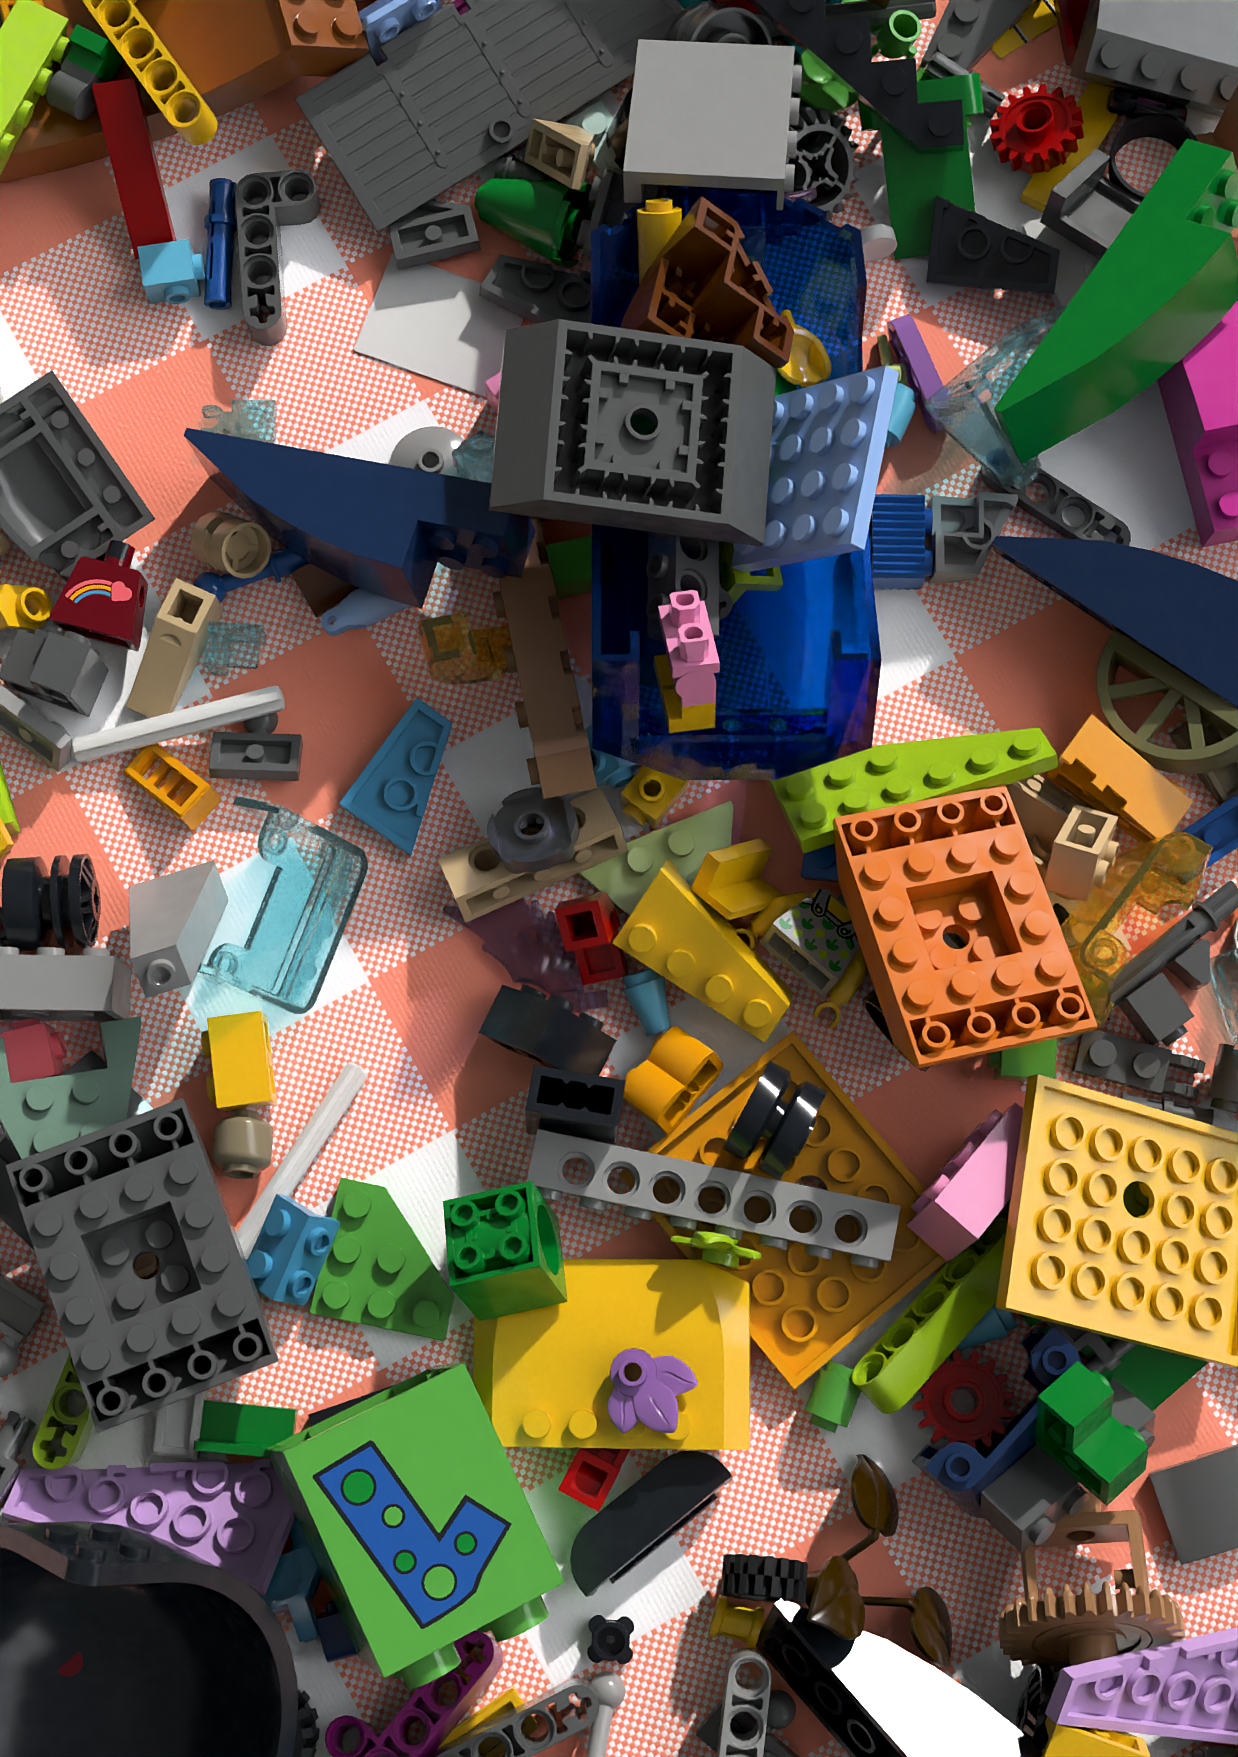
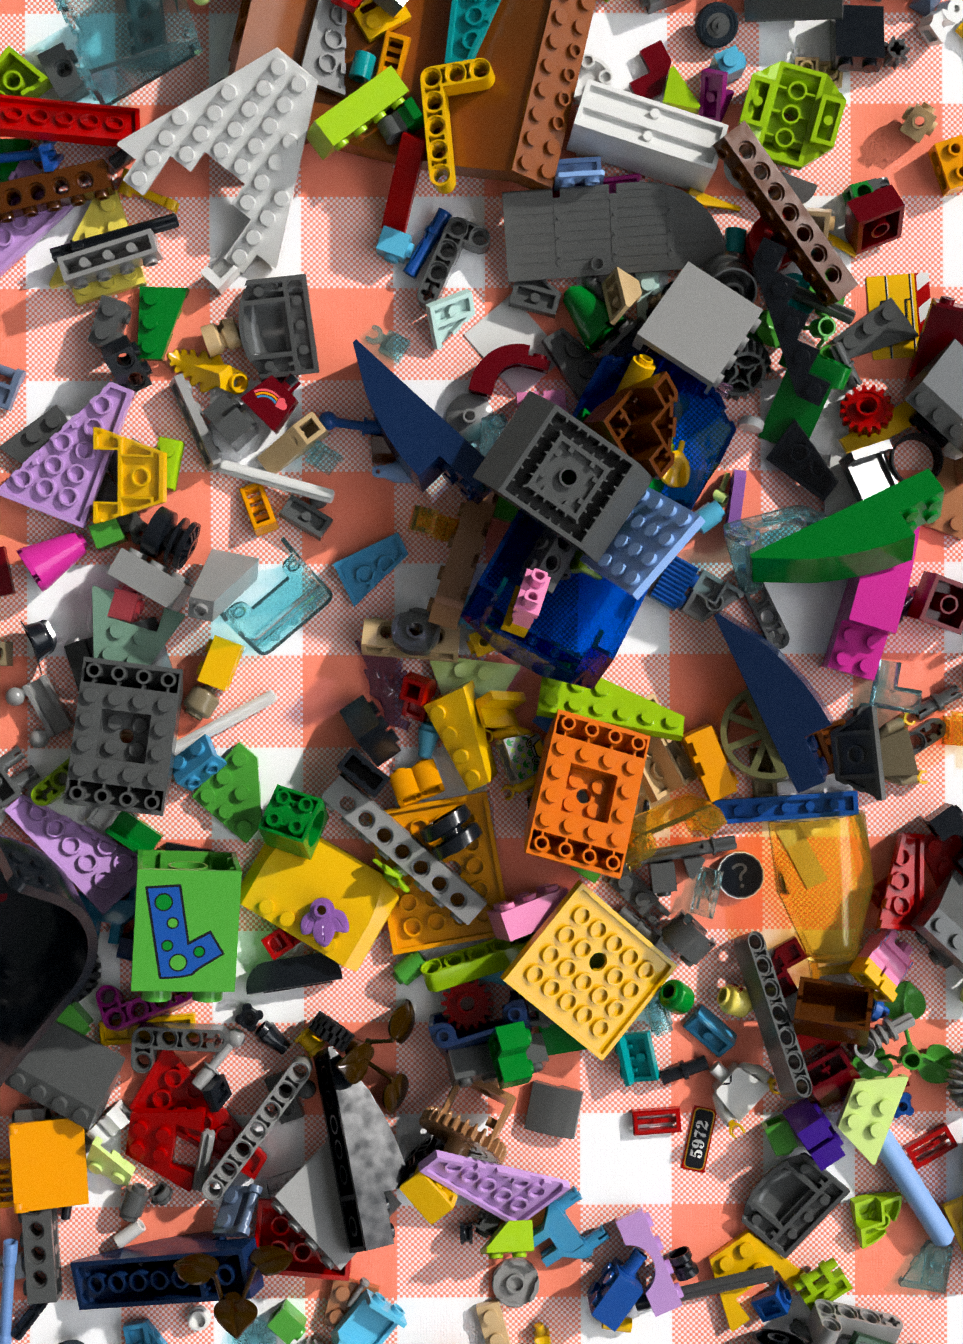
camera: 30 degrees right, 10 degrees up
tan wheel [191,510,271,579] -> none
tan brick [1044,804,1120,902] -> none
none -> black cone [254,1020,291,1055]
none -> light aqua wing [425,289,475,350]
none -> dark red arch [468,344,551,399]

